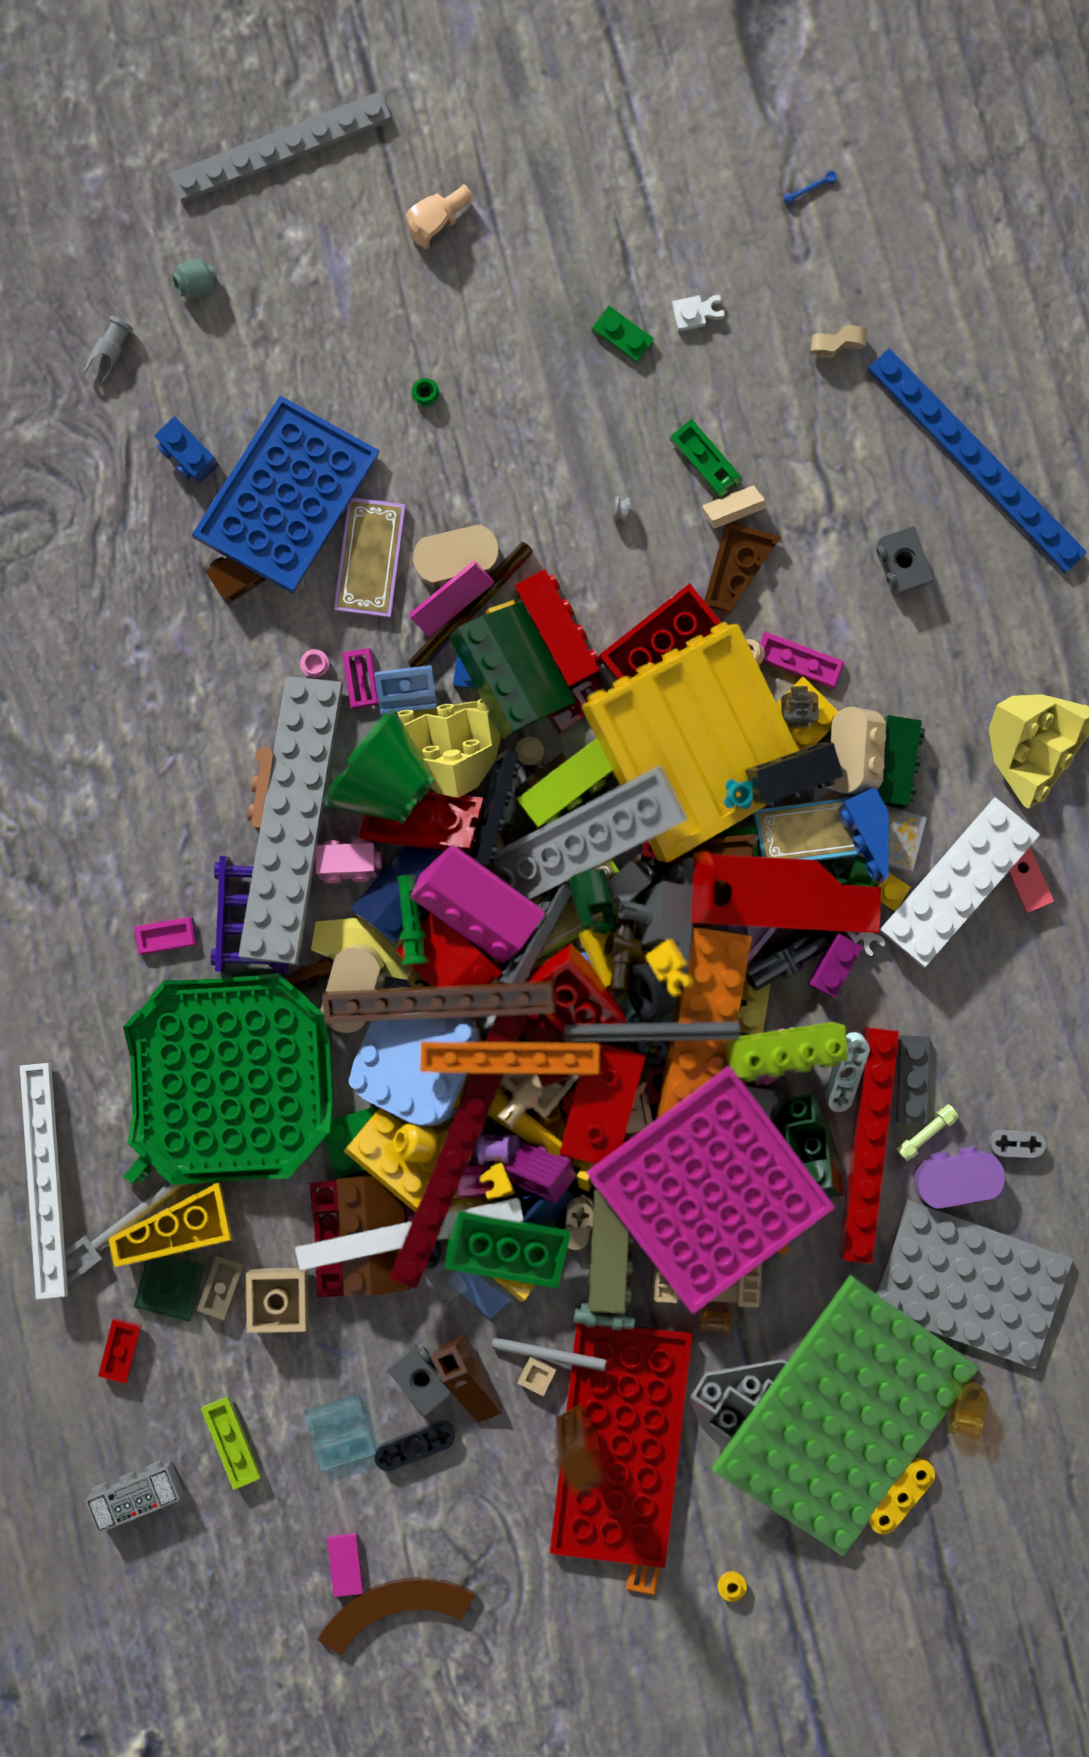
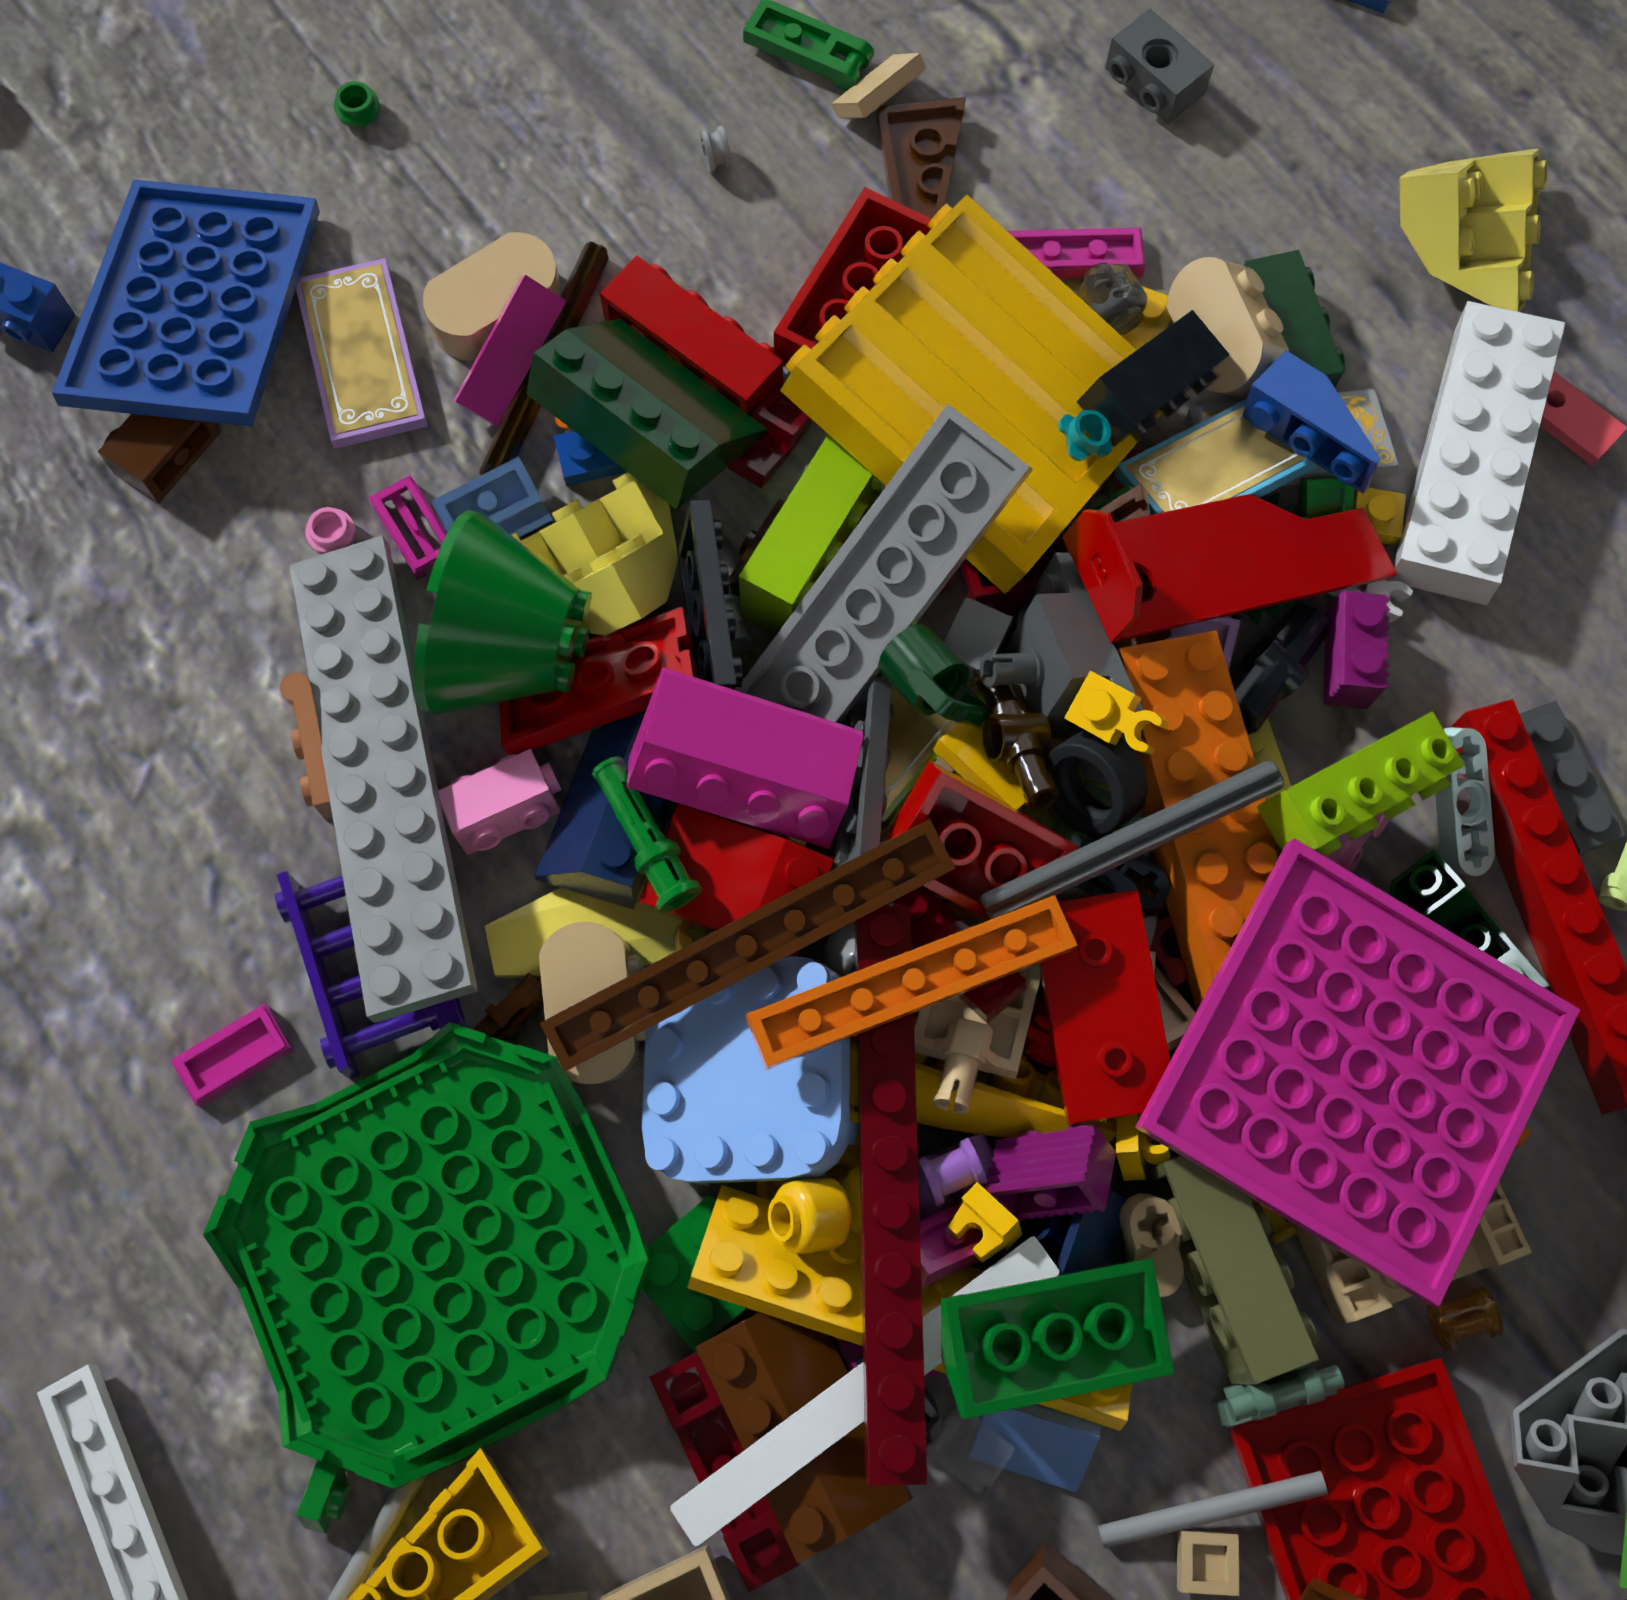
camera: 25 degrees left, 15 degrees down
tan plate [516,737,544,765] -> none

